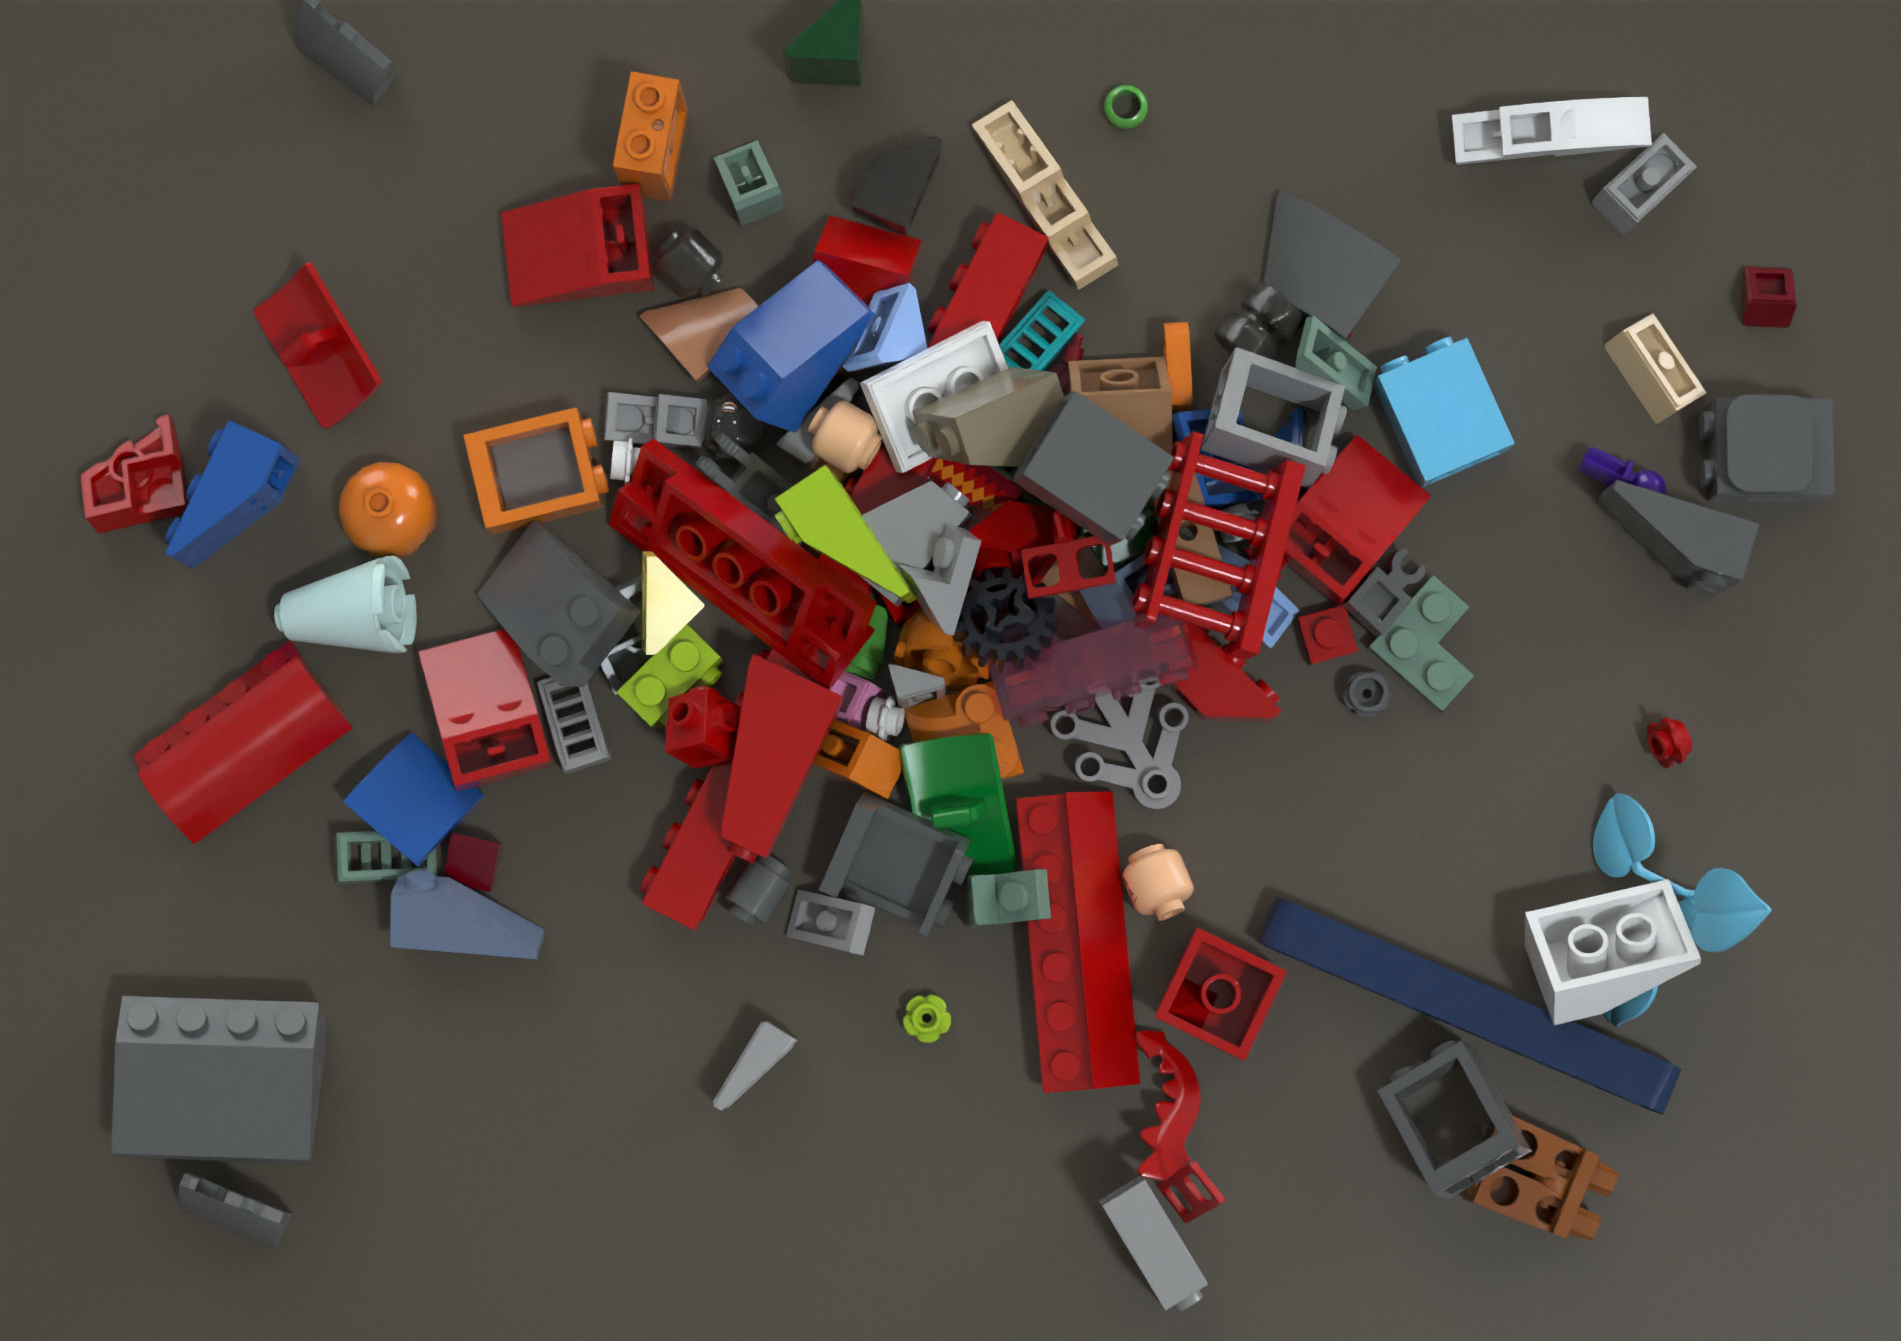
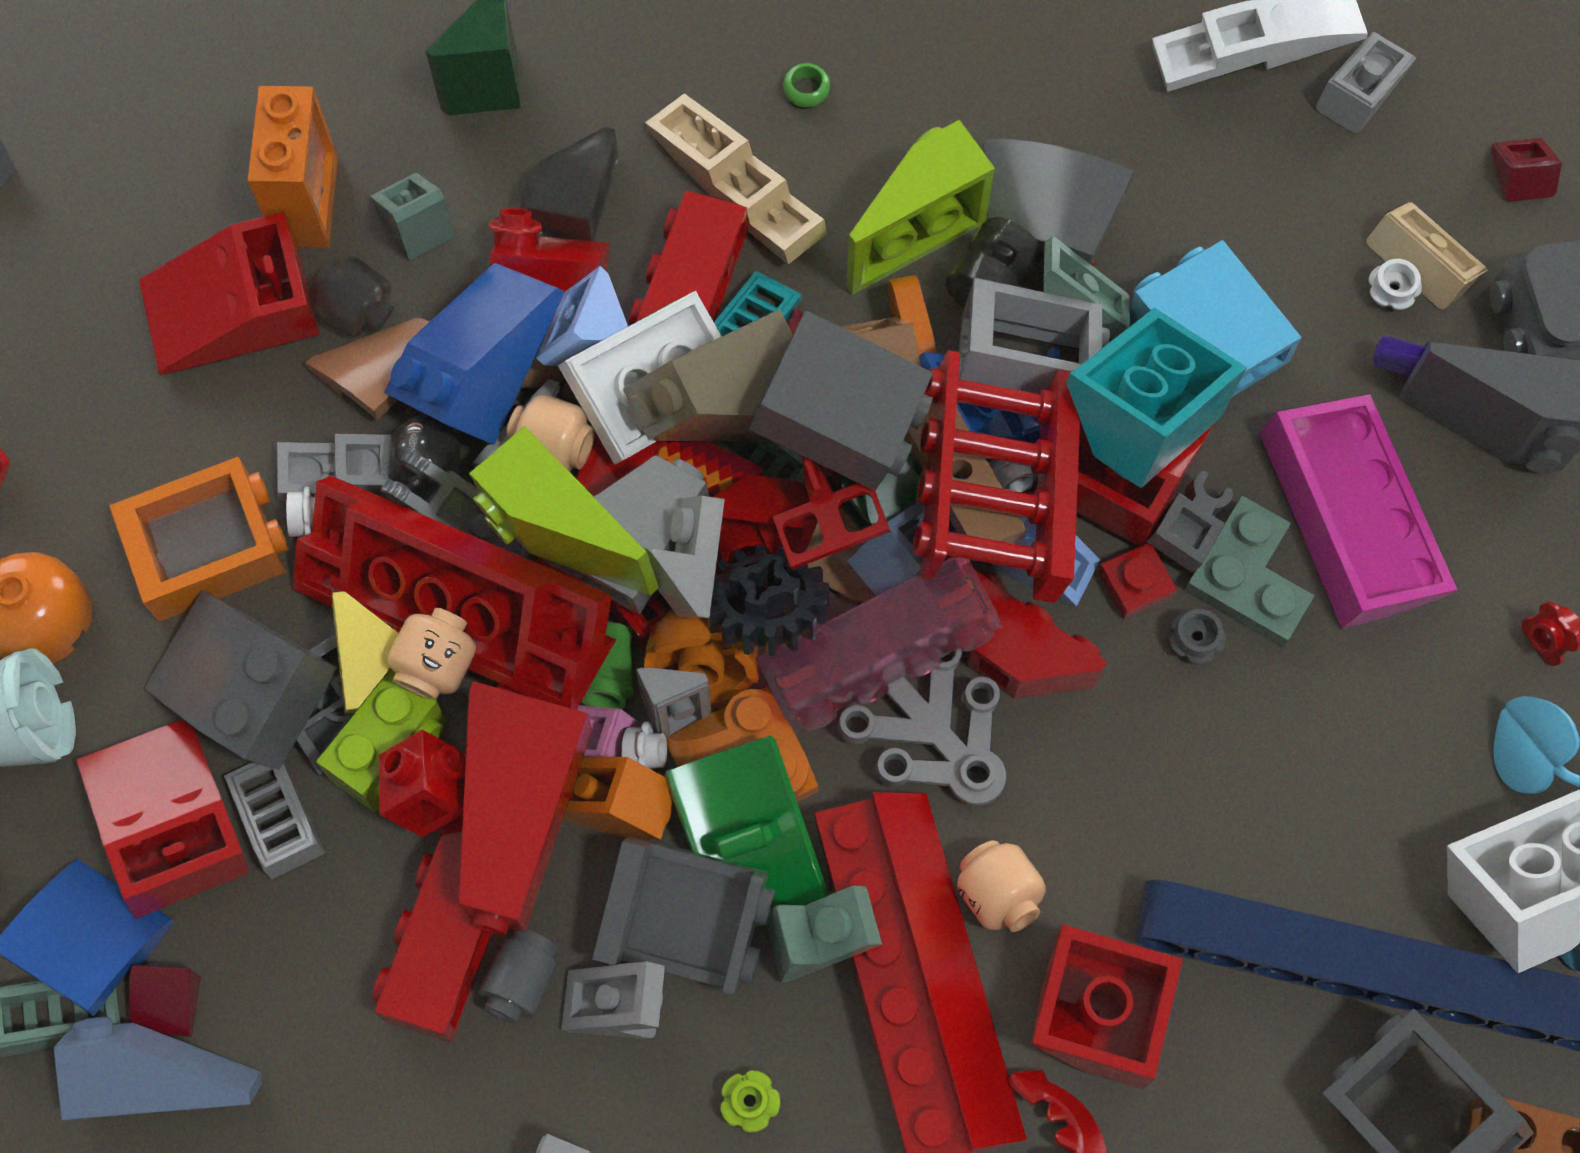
camera: 15 degrees left, 15 degrees down
none -> light nougat head [388,608,476,701]
none -> red plate [488,208,542,250]
none -> lime slope [846,120,995,295]
none -> teal slope [1066,308,1247,488]
none -> dark pink slope [1259,394,1458,629]
none -> white plate [1368,259,1422,310]

